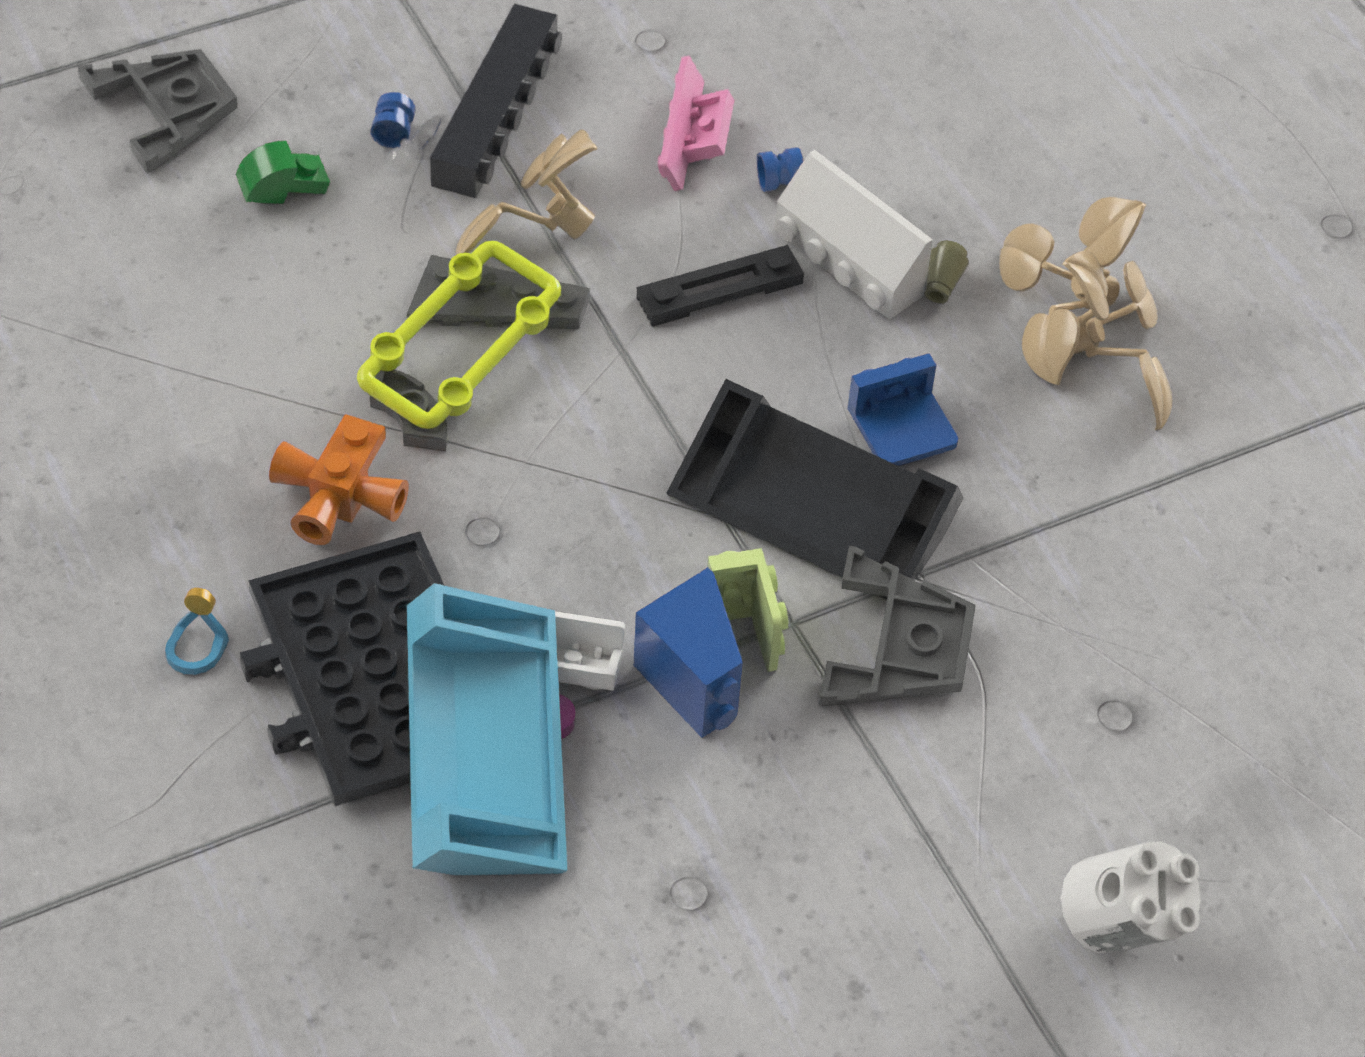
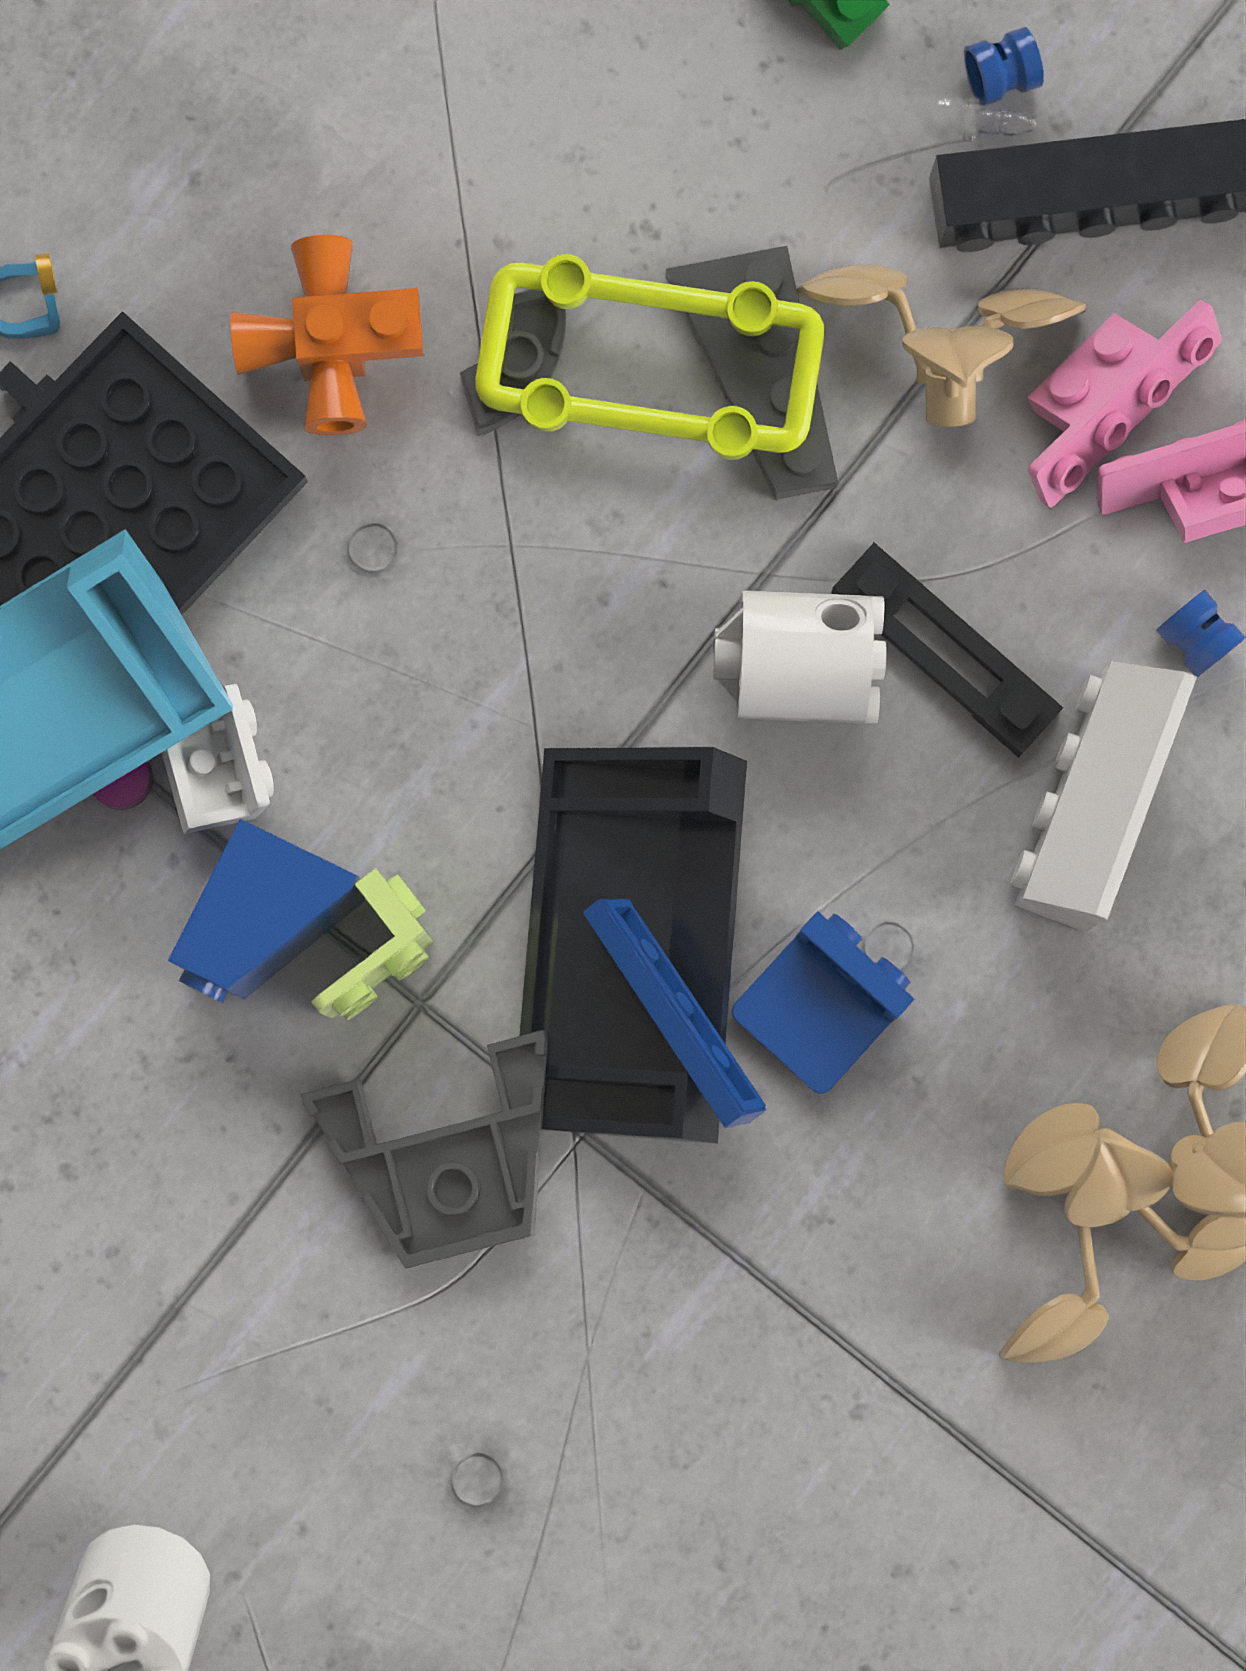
camera: 65 degrees right, 30 degrees up
olive cone [925,240,969,304] -> none
none -> blue tile [583,899,767,1128]
none -> white cylinder [713,591,886,724]
none -> bright pink bracket [1028,300,1221,508]

